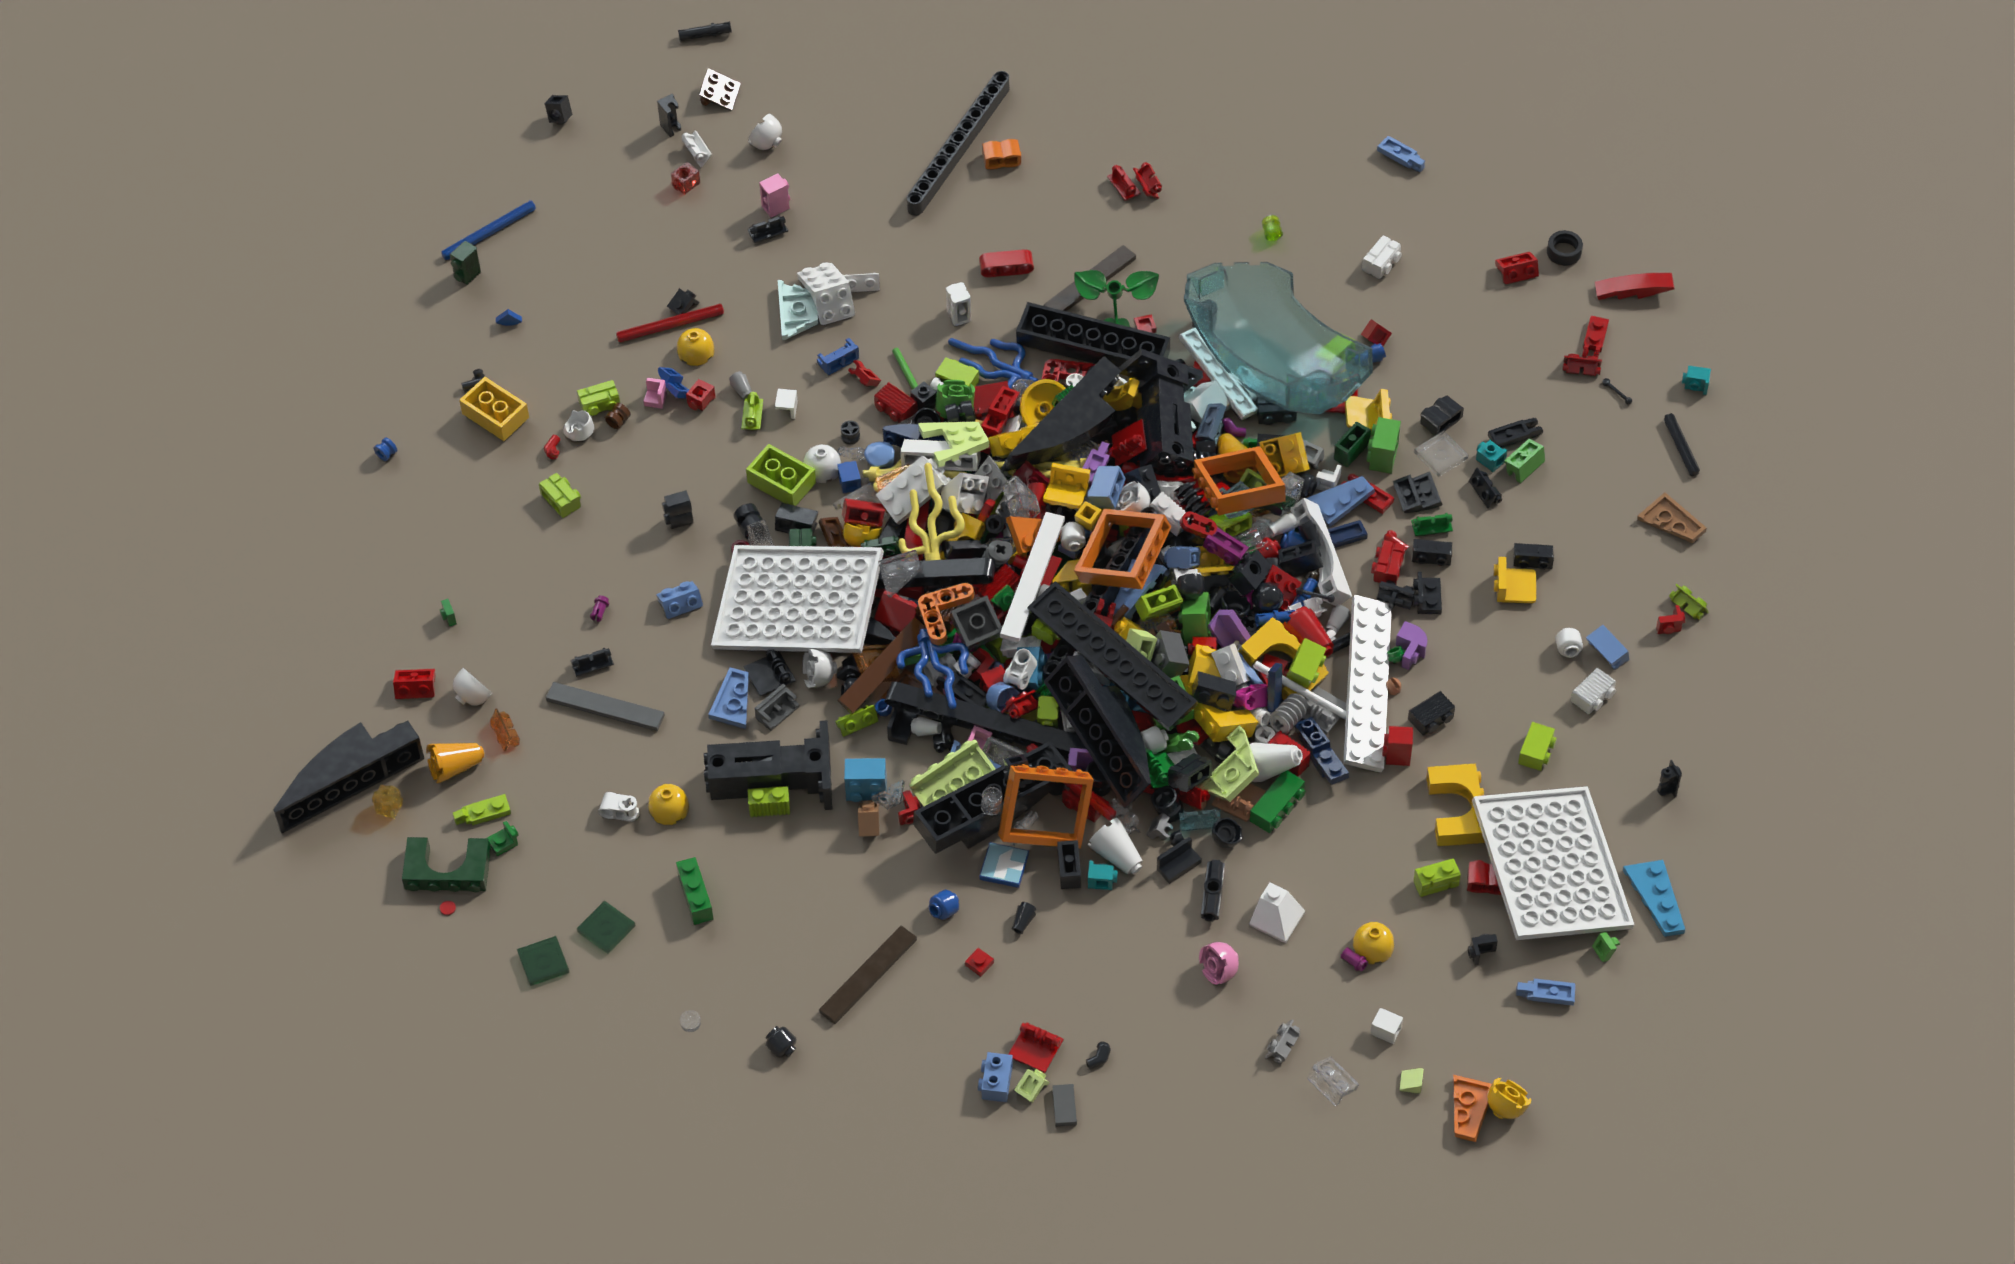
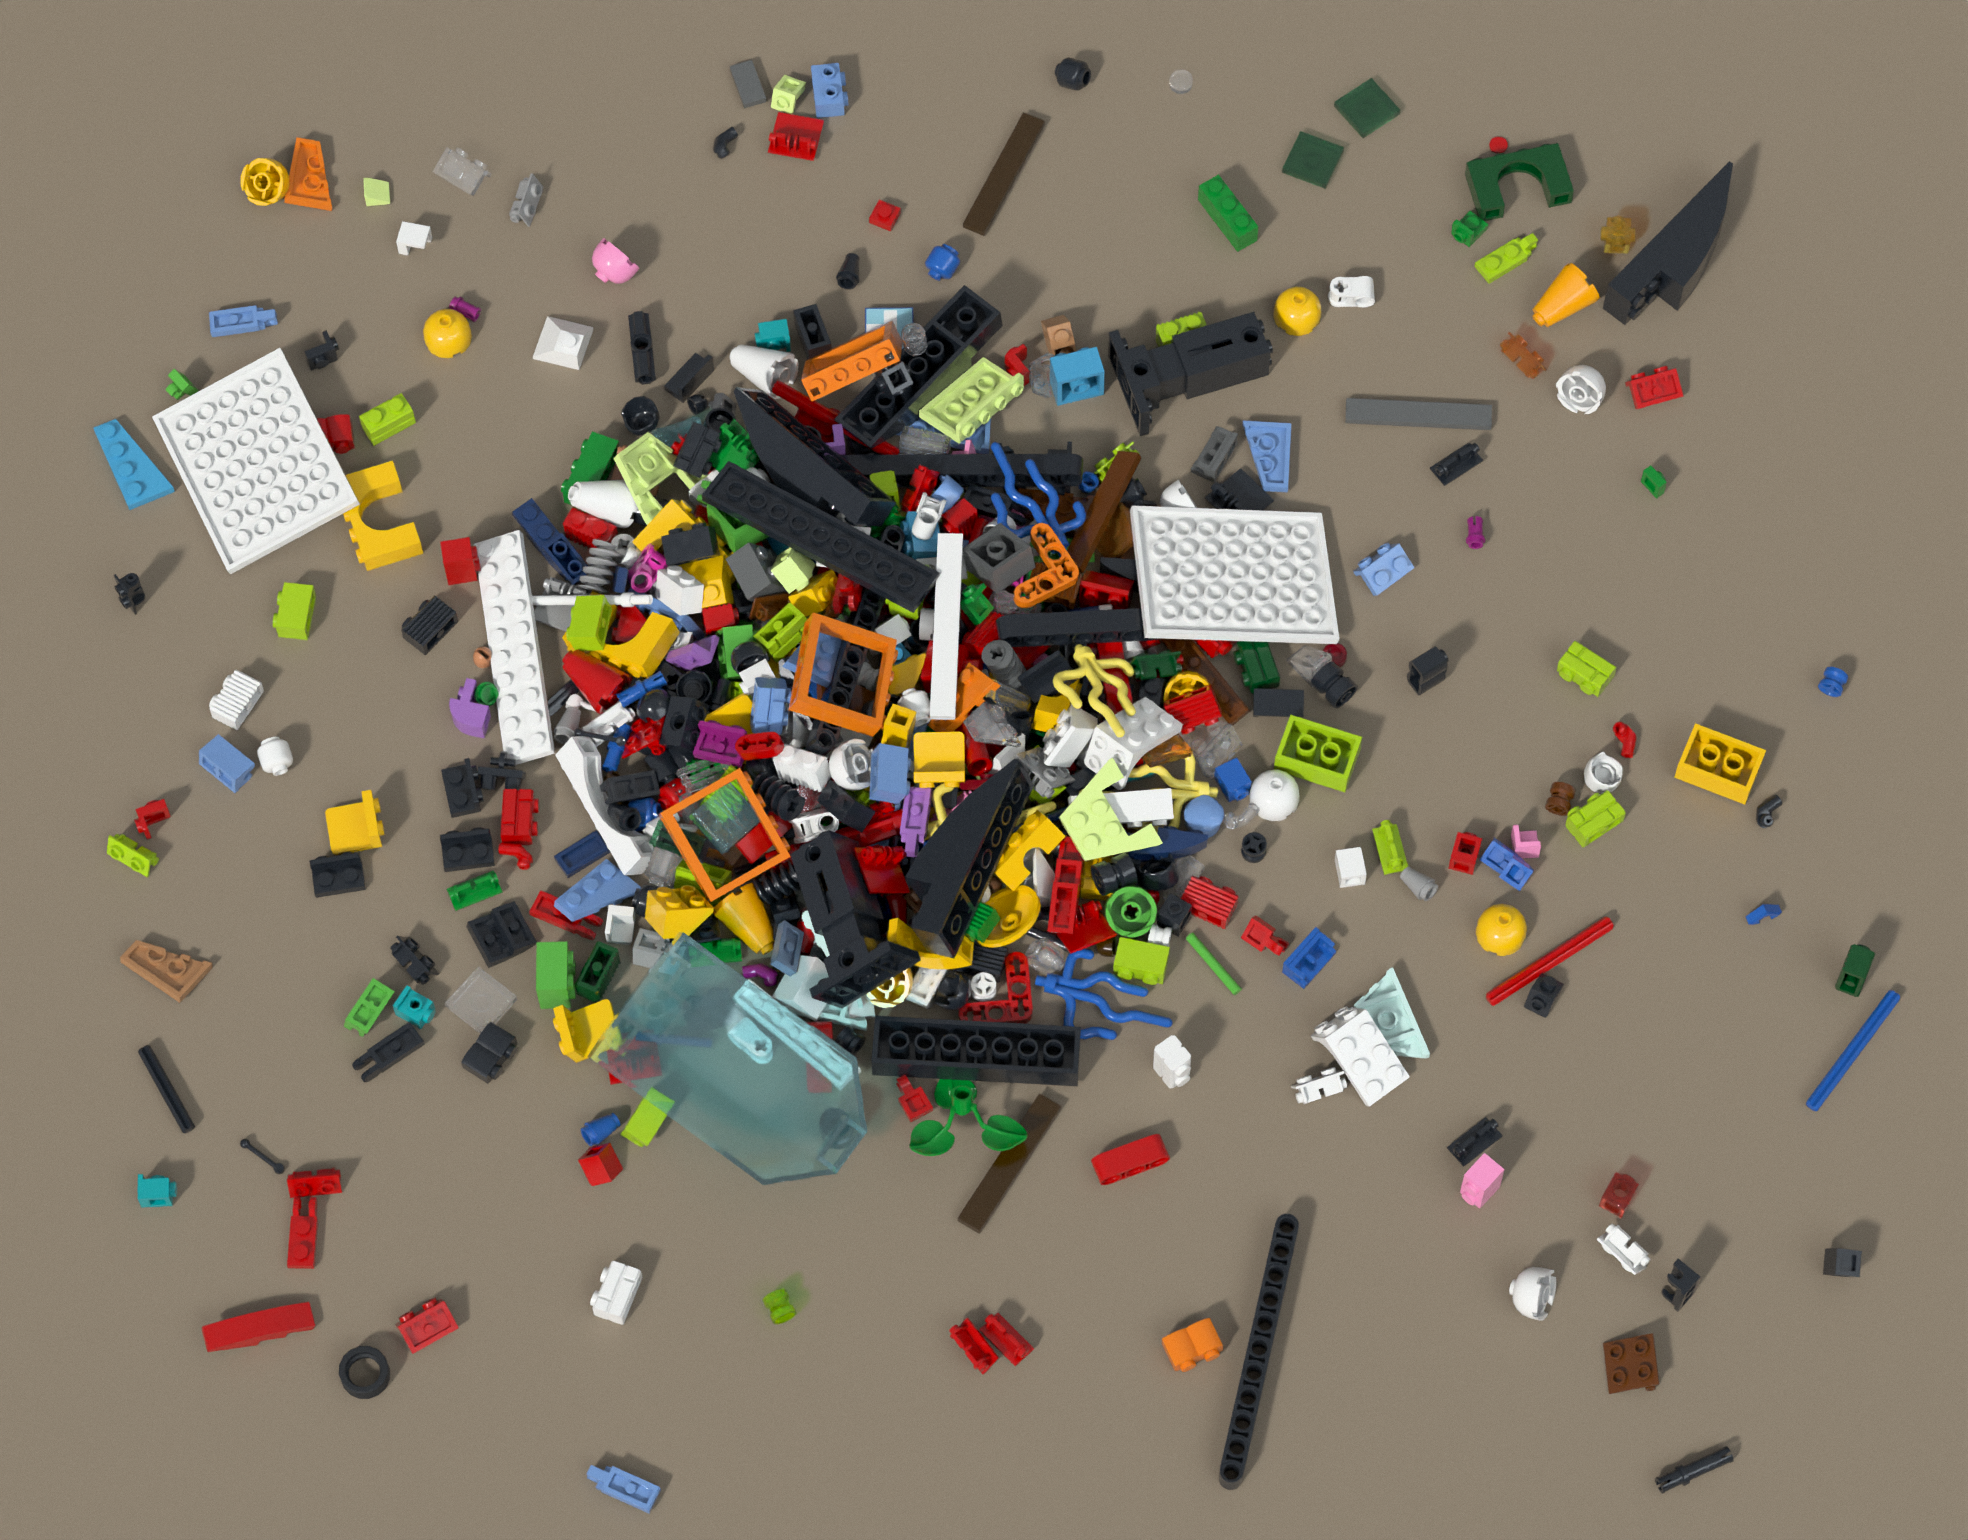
camera: 165 degrees right, 10 degrees up
clear wing [878,549,922,597] -> none
red tile [977,498,996,522] -> none

